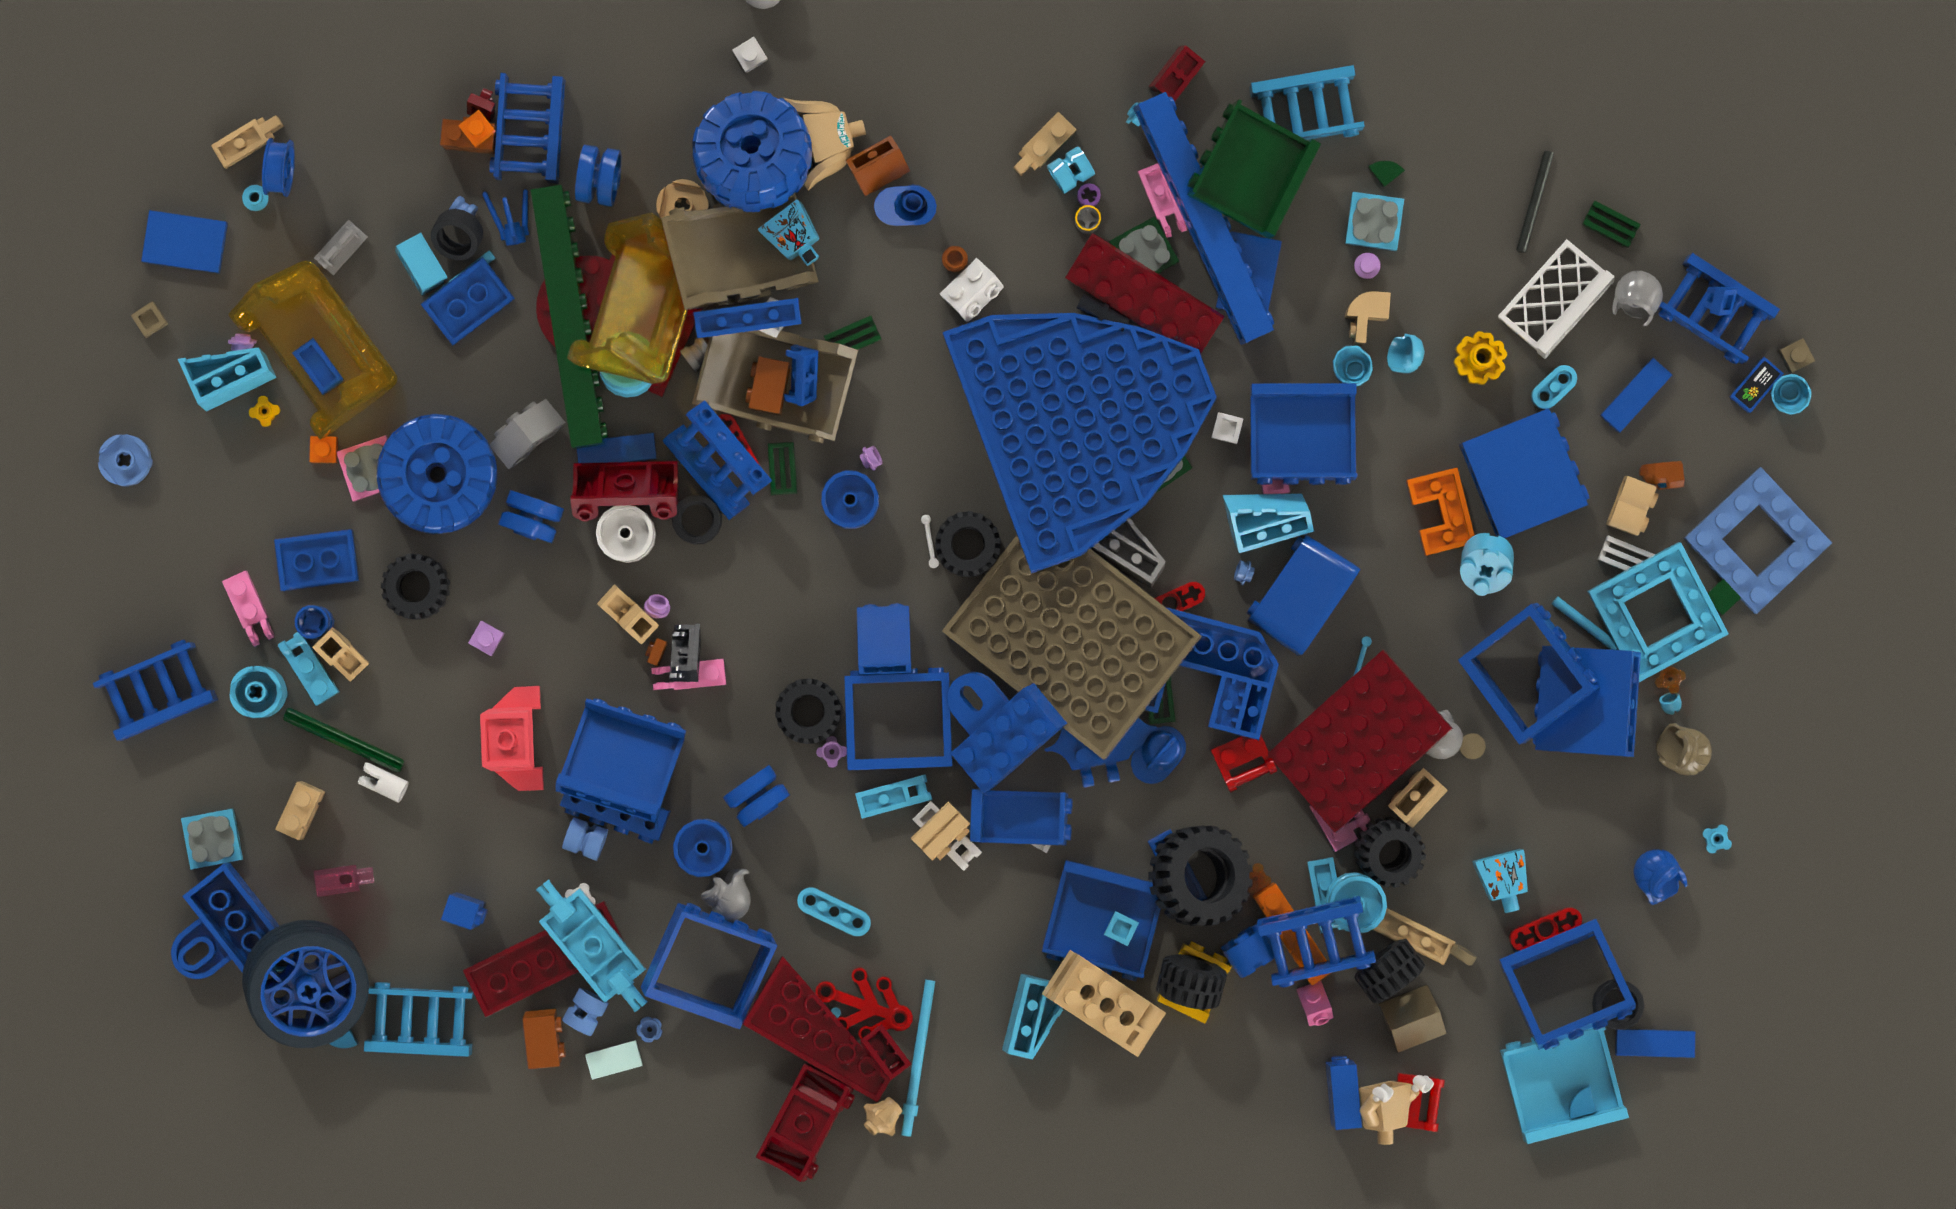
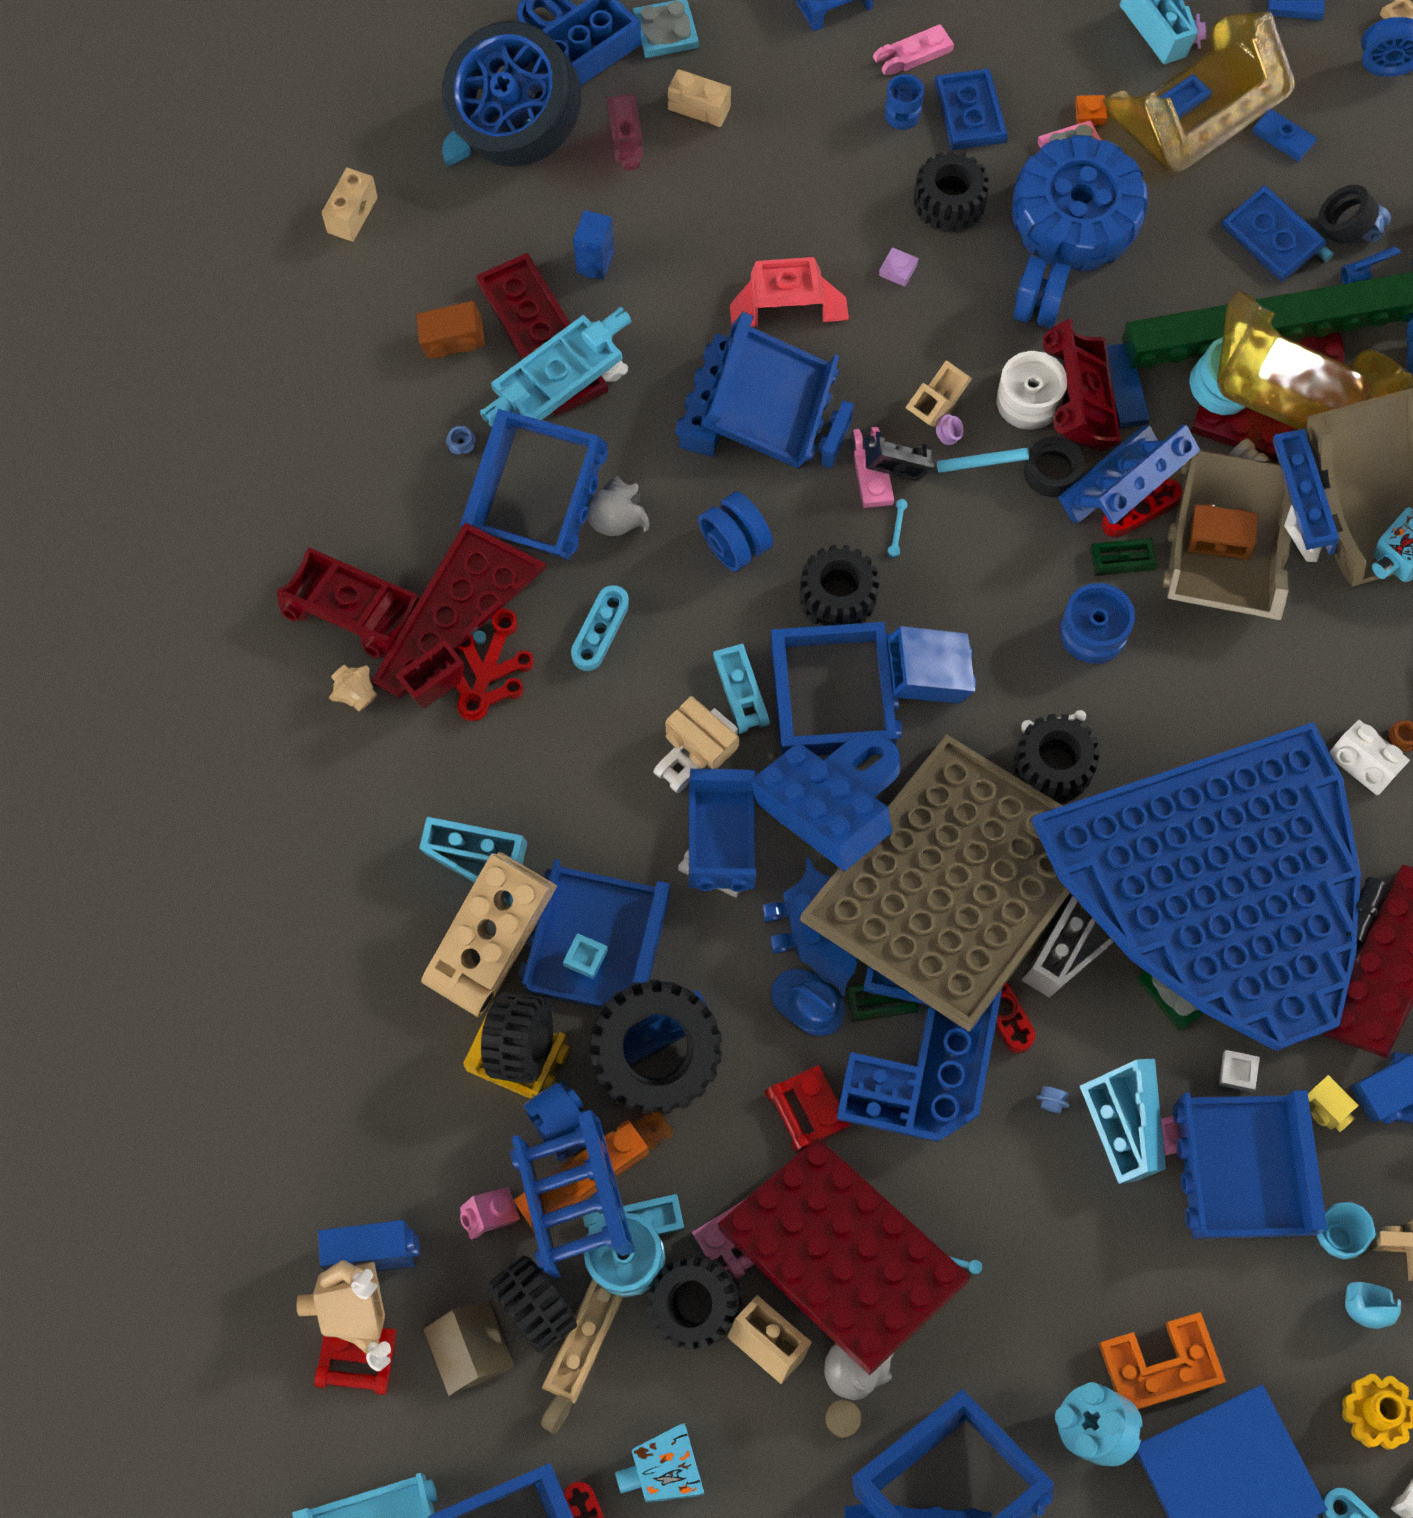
camera: 90 degrees right, 20 degrees down
medium azure brick [230,666,288,718] -> none
medium azure plate [242,185,269,211] -> none
yellow plate [249,396,280,427] -> none
medium azure plate [278,632,340,706] -> none
dark green axle [283,708,405,772] -> none
tan brick [312,627,369,682] -> none
light grey hinge [314,220,368,276] -> none
white hinge [358,762,409,803] -> none
dark azure fence [364,982,475,1057] -> none
medium azure hinge [395,233,447,296] -> none
light grey brick [490,399,566,469] -> none
medium blue wheel [562,817,609,861] -> none
medium blue wheel [562,987,609,1036] -> none
light aqua tile [585,1040,643,1080] -> none
dark orange plate [645,638,668,666] -> none
blue wheel [673,819,733,877] -> none
blue hinge [784,344,818,407] -> none
lavender plate [816,736,847,767] -> none
dark green tile [824,316,882,350] -> none
lavender plate [860,446,882,471] -> none
medium azure bar [901,979,936,1137] -> none
blue windscreen [1247,535,1361,656] -> none
none -> tan brick [322,167,378,242]
none -> blue plate [818,400,854,468]
none -> medium azure hinge [888,499,908,558]
none -> medium azure bar [937,447,1029,473]
none -> blue plate [1252,108,1317,162]
none -> light yellow brick [1308,1075,1359,1132]

